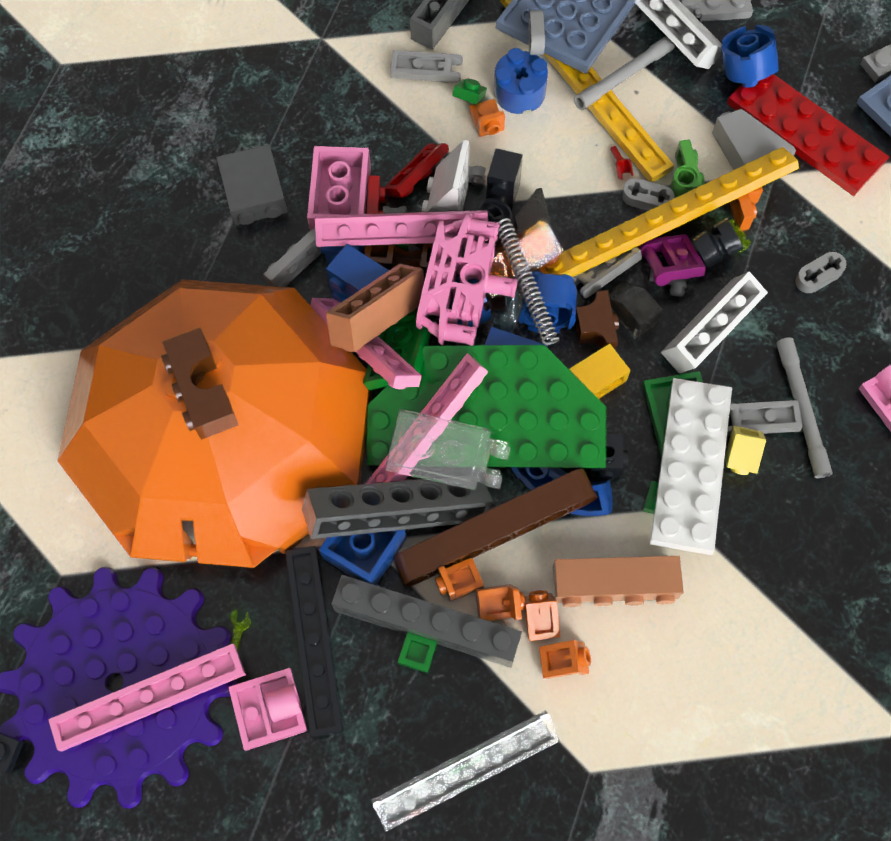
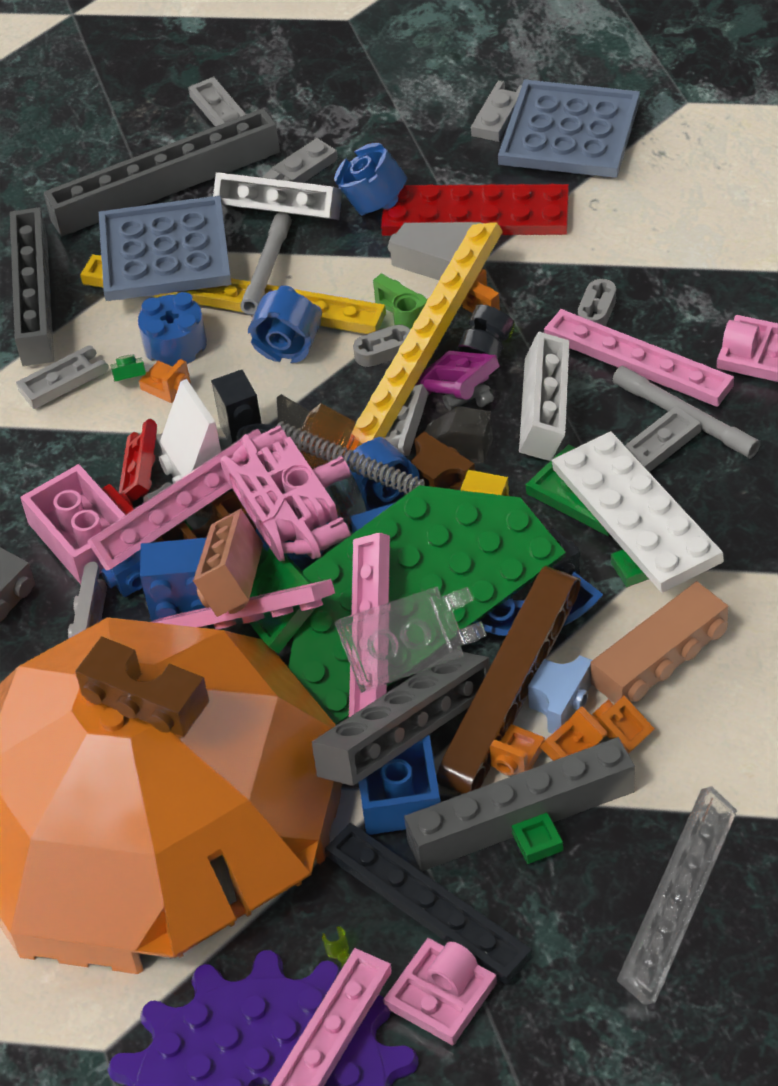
camera: 35 degrees left, 20 degrees down
light grey beam [528,10,545,55] -> none
orange bracket [539,640,591,679] -> none
red hand [610,146,634,180] -> none
light yellow brick [725,426,766,475] -> none
none -> blue brick [248,285,322,363]
none -> light blue brick [528,655,592,734]
none -> bright pink plate [544,309,734,407]

